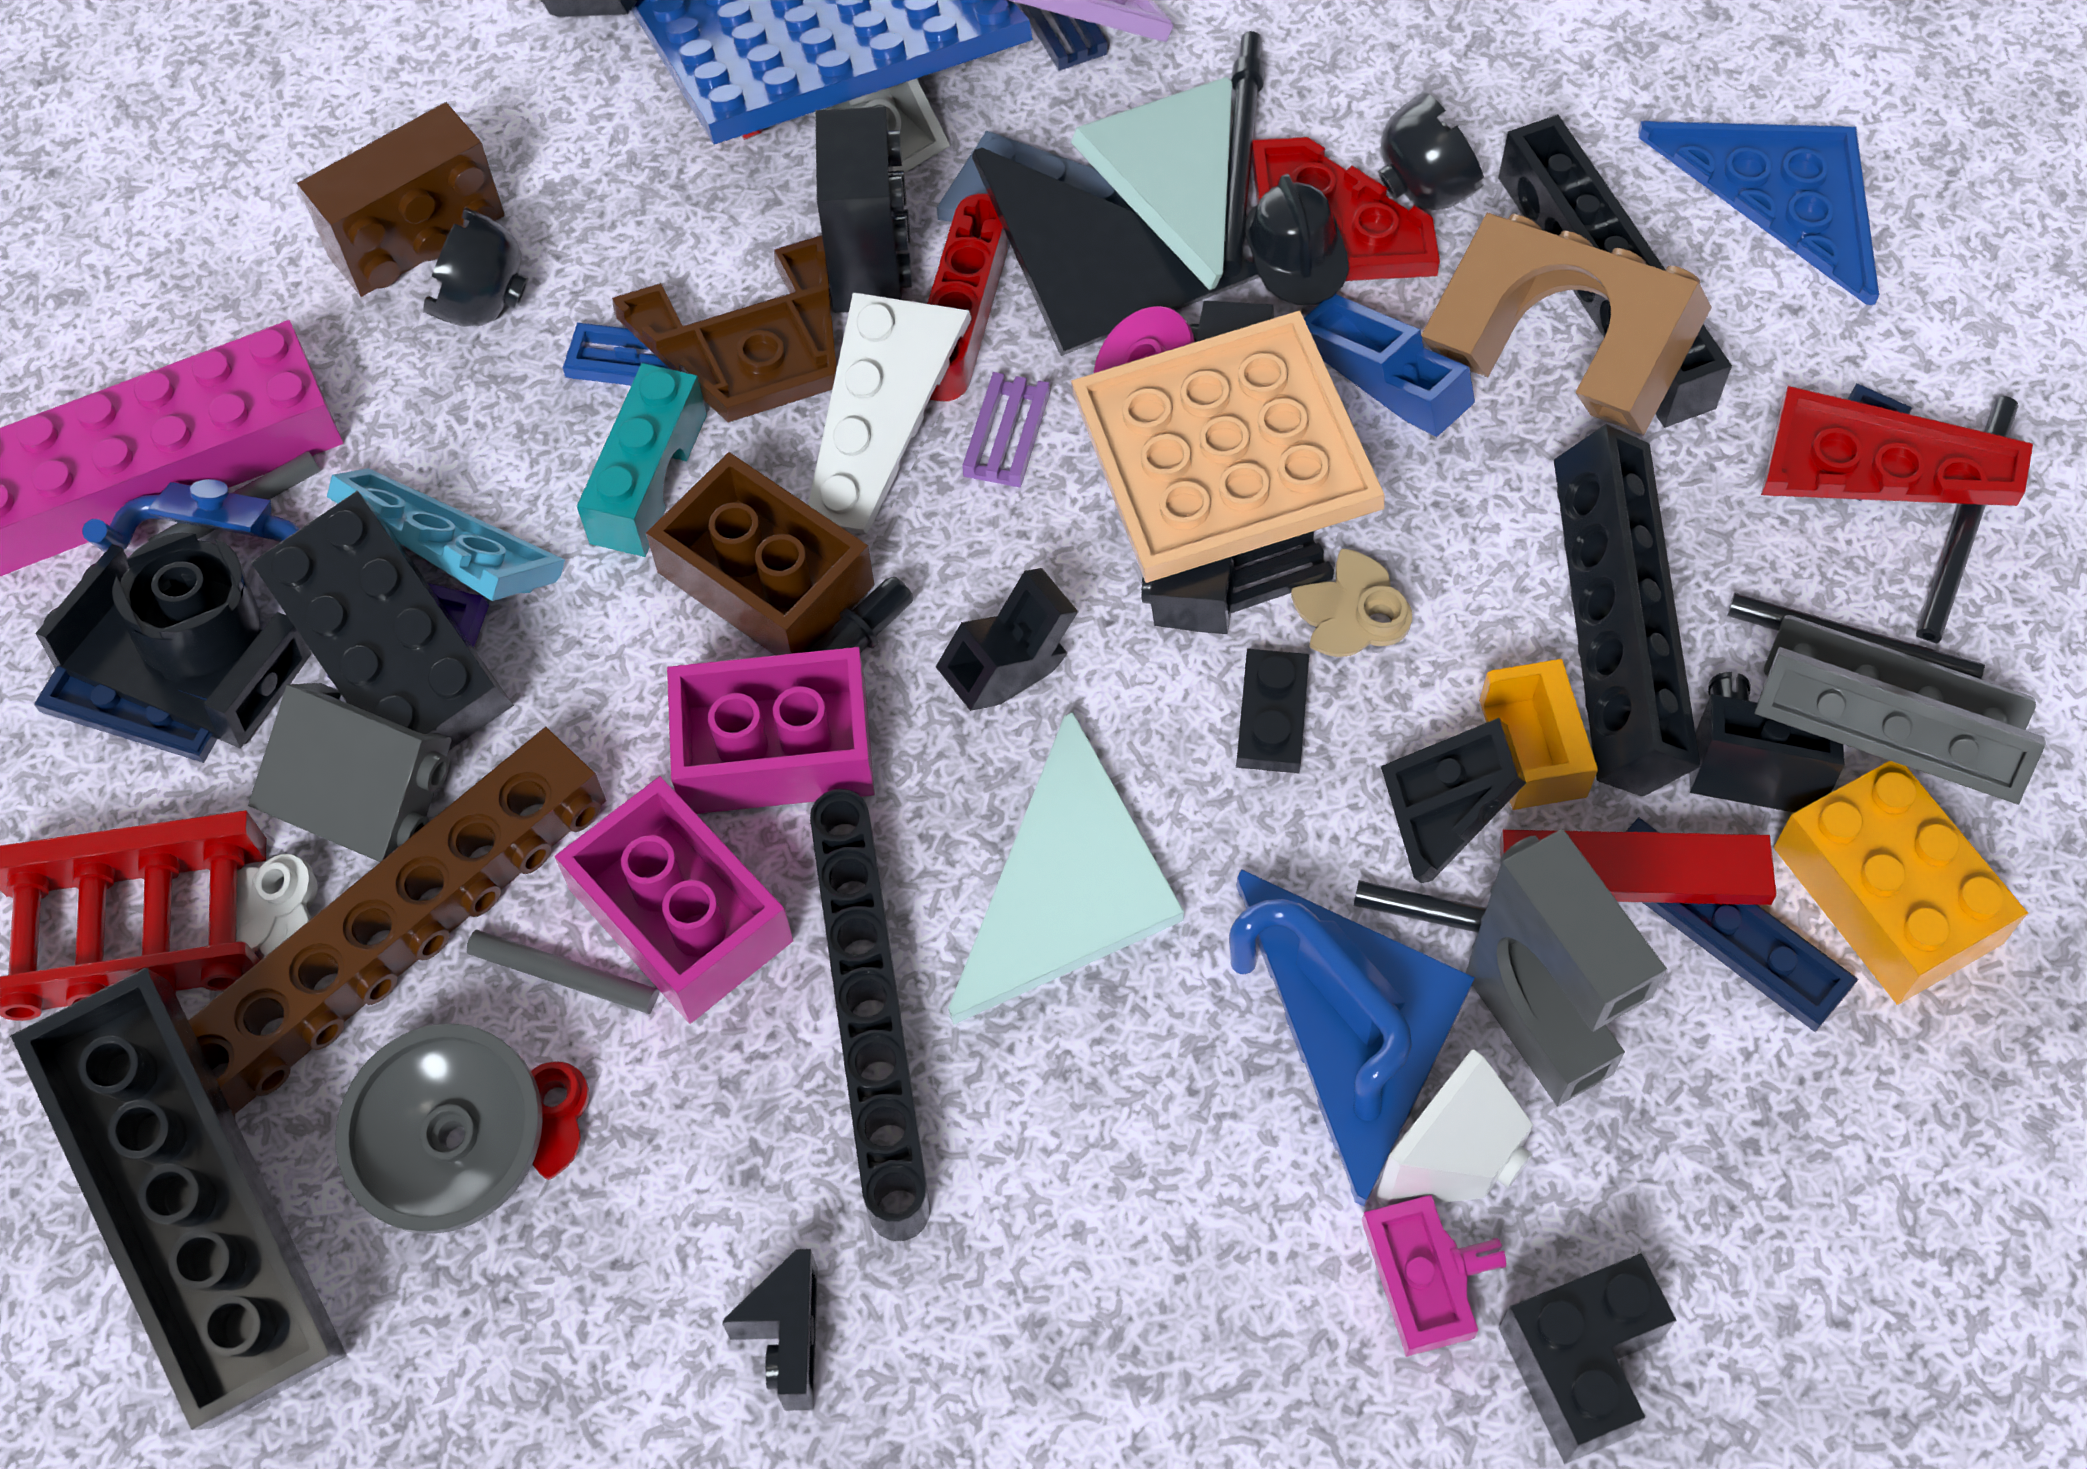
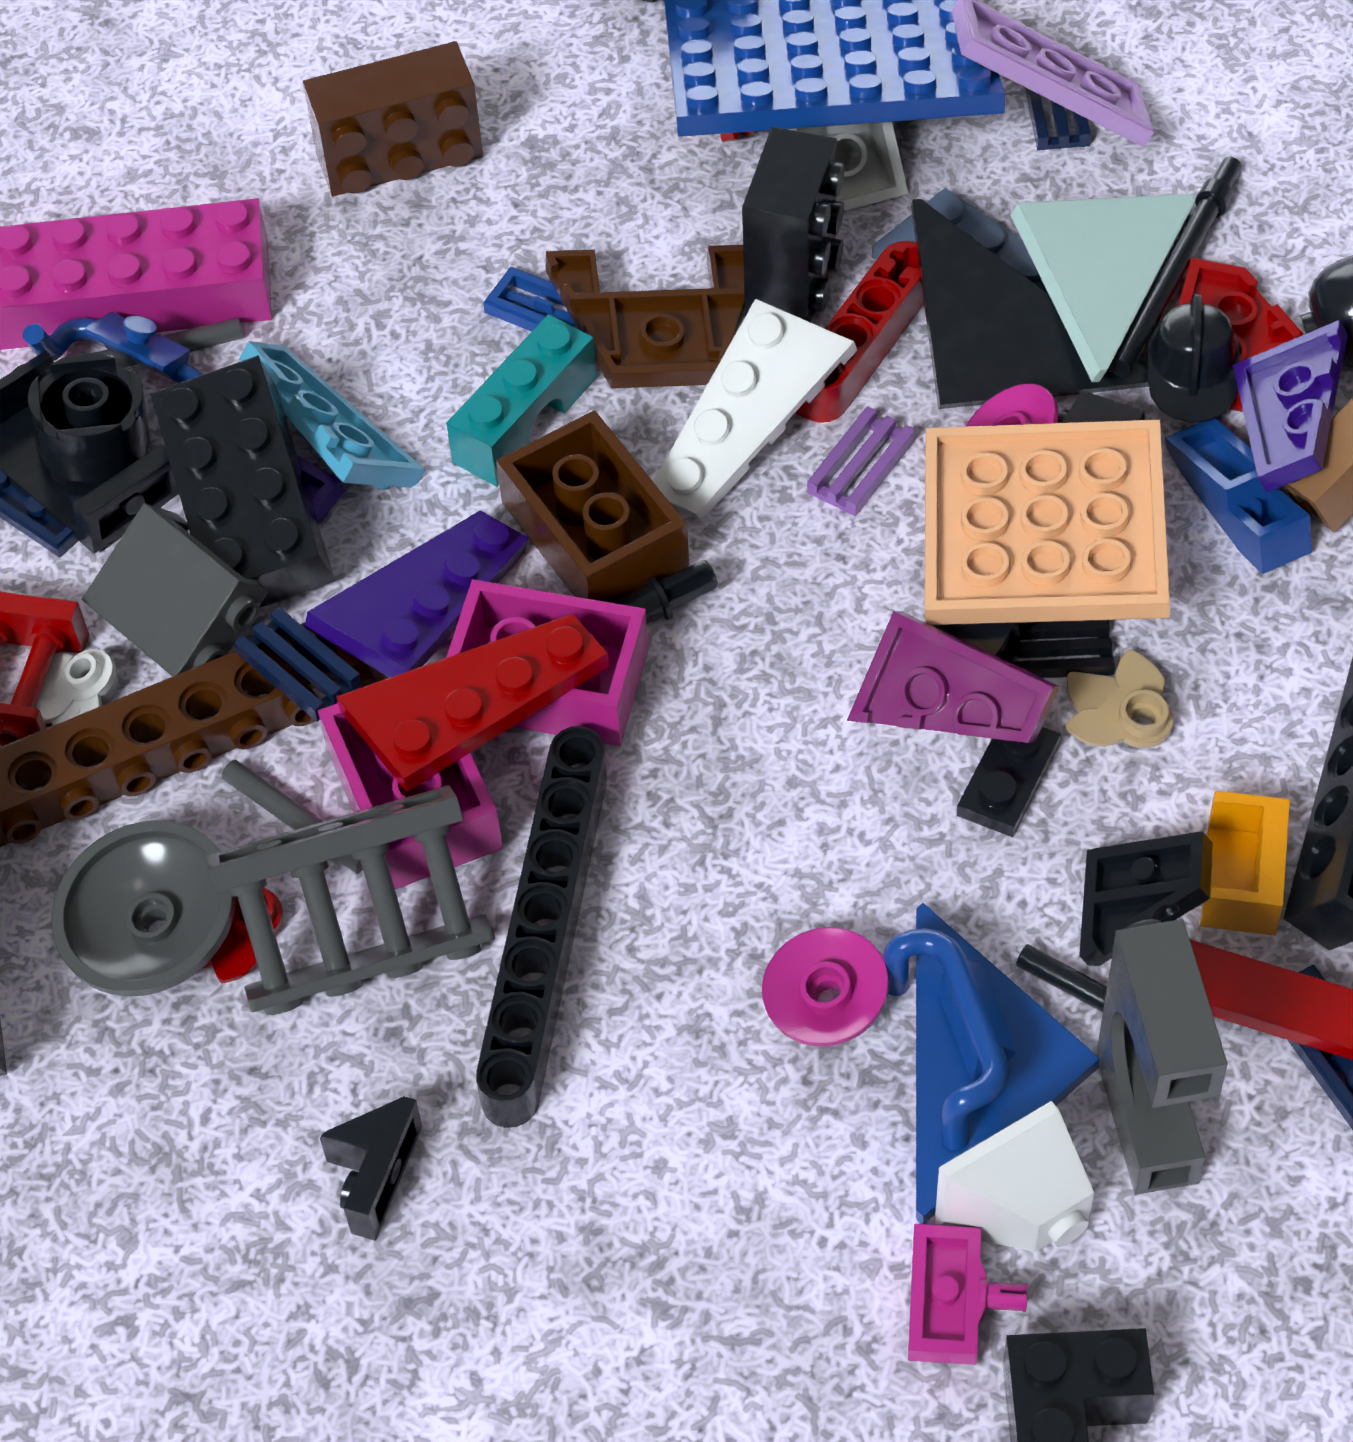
camera: 20 degrees right, 5 degrees down
black cylinder [423,208,528,327] -> none
black brick [935,568,1078,711] -> none
light aqua tile [948,712,1184,1024] -> none
none -> dark grey fence [206,785,495,1015]
none -> dark blue tile [234,607,362,722]
none -> dark purple wing [304,510,529,678]
none -> red wing [336,614,609,792]
none -> dark pink dish [762,927,889,1047]
none -> magenta wing [847,611,1060,743]
none -> dark purple wing [1233,320,1348,493]

